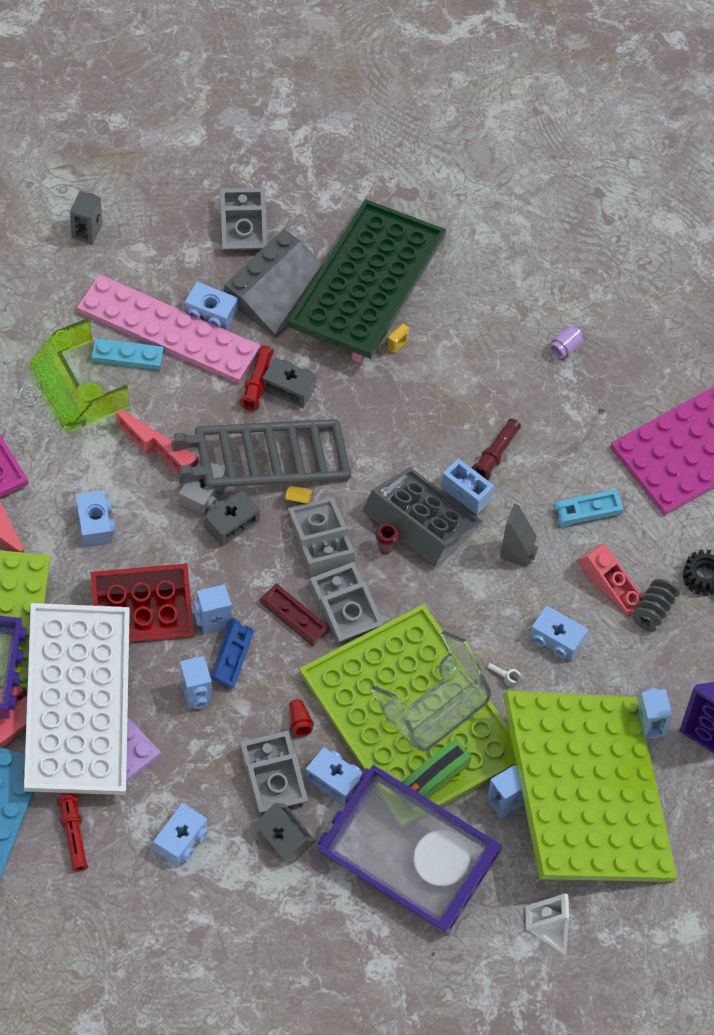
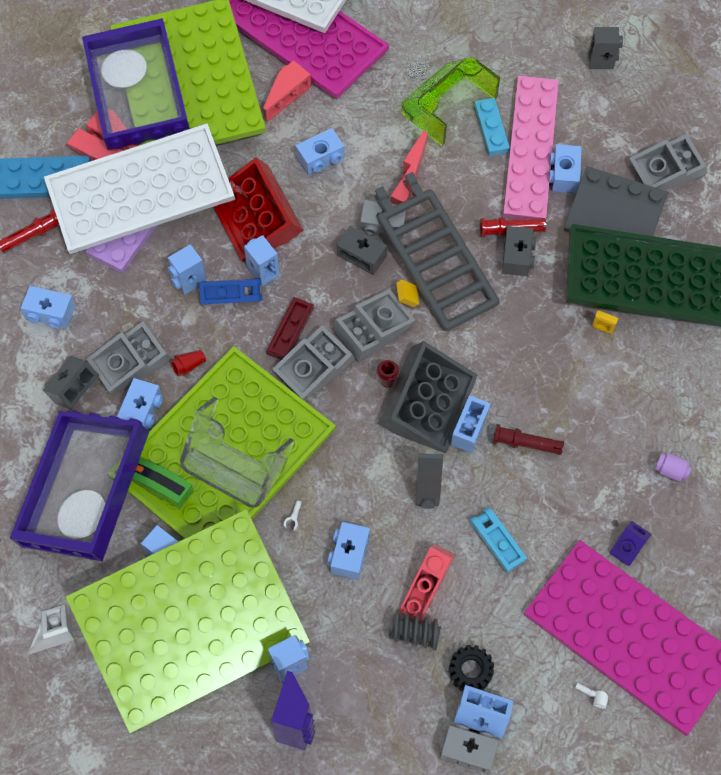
camera: 75 degrees right, 5 degrees up
none -> dark purple bracket [610,521,652,566]

